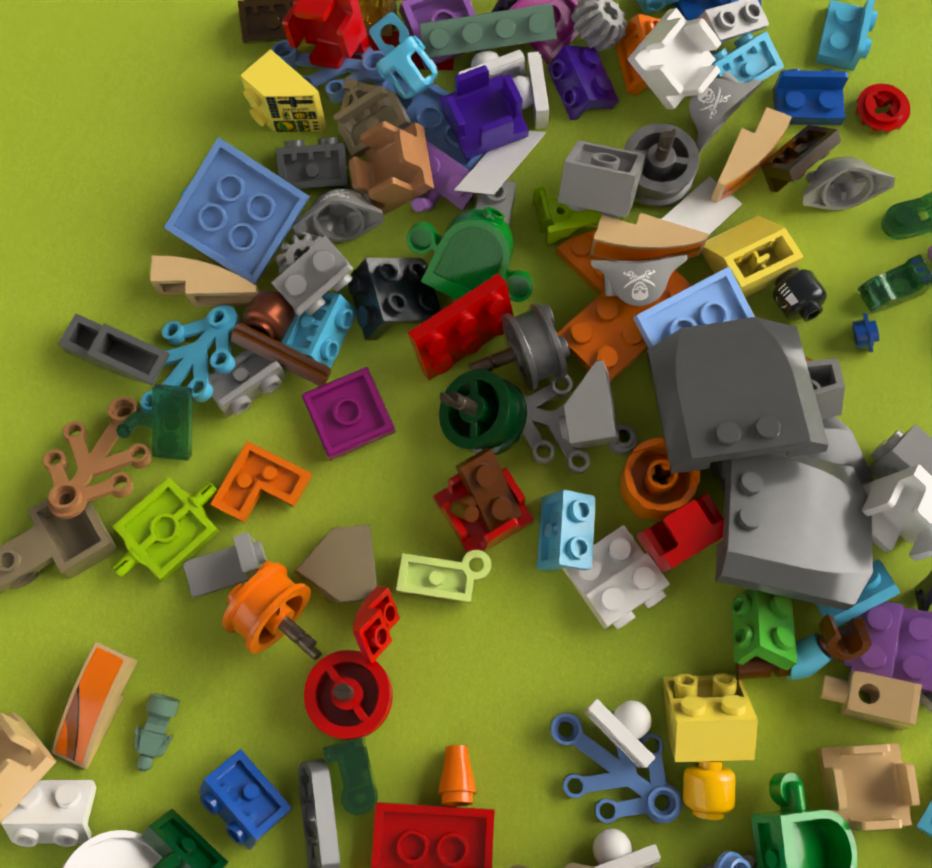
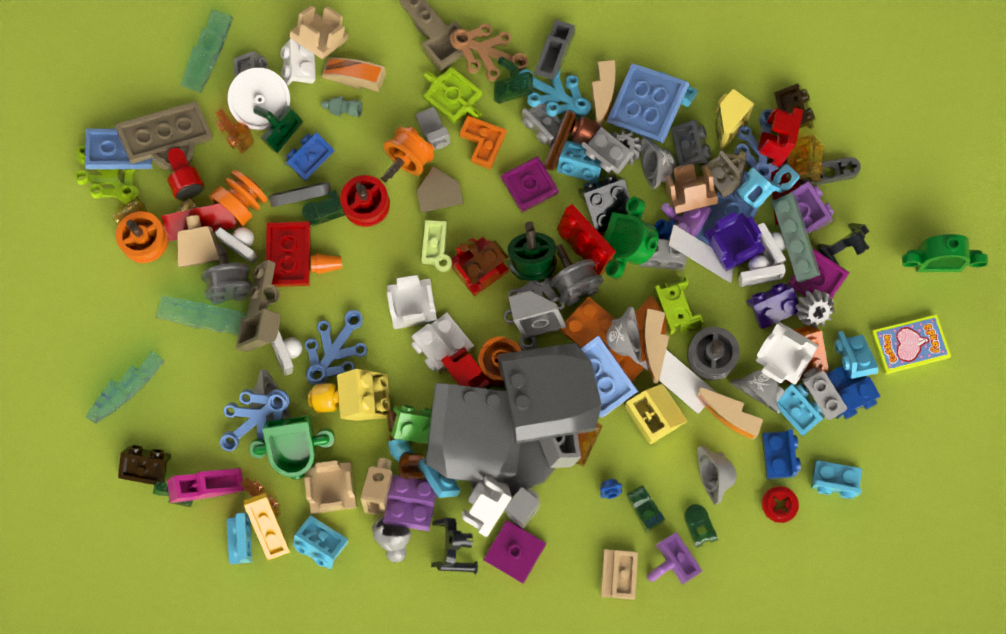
camera: 90 degrees right, 0 degrees up
red slope [353,587,400,664] -> none
medium azure bracket [536,490,596,571] -> none
light grey slope [558,140,646,218] -> none
white tile [584,699,656,768] -> none
dark brown bracket [760,125,842,192] -> none
black head [772,268,827,322] -> none
none -> white panel [387,275,437,329]
none -> blue plate [654,219,675,240]

